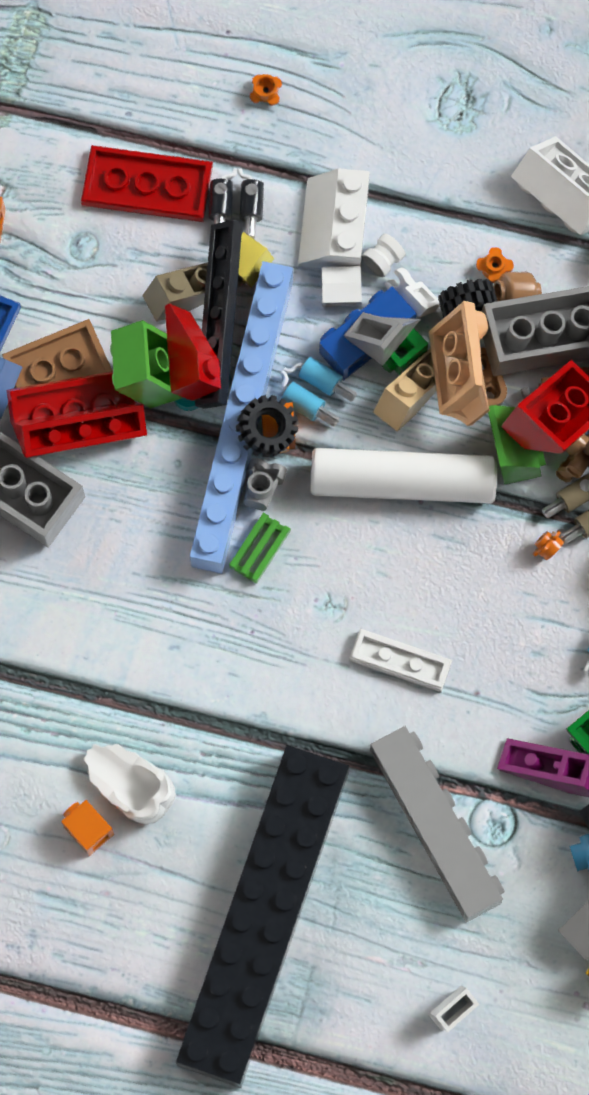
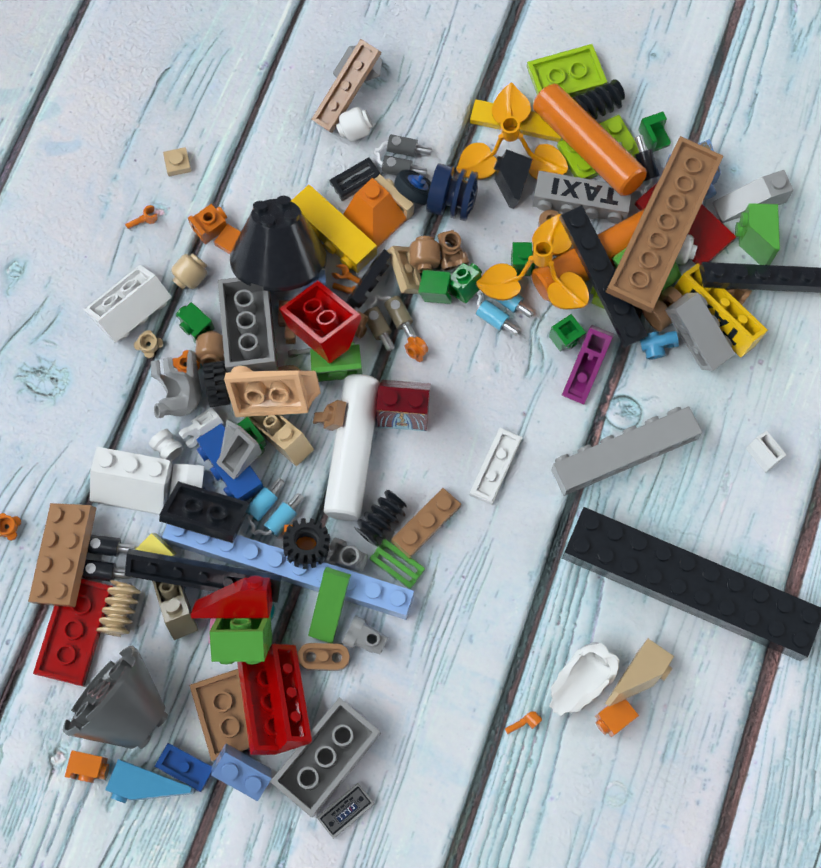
camera: 85 degrees left, 0 degrees up
none -> medium nougat plate [28,503,97,607]
none -> dark grey cone [63,645,168,749]
none -> tan piece [96,580,141,637]
none -> tan plate [134,330,163,358]
none -> light grey piece [151,350,201,418]
none -> black plate [159,481,250,543]
none -> green brick [176,302,215,344]
none -> medium nougat plate [298,643,350,671]
none -> bright green tile [308,567,351,643]
none -> medium nougat plate [313,400,346,431]
none -> light grey plate [342,615,388,654]
none -> black piece [354,490,407,547]
none -> dark red slope [376,379,431,431]
none -> medium nougat plate [391,488,461,559]
none -> orange hand [505,711,542,734]
none -> tan slope [605,638,674,707]

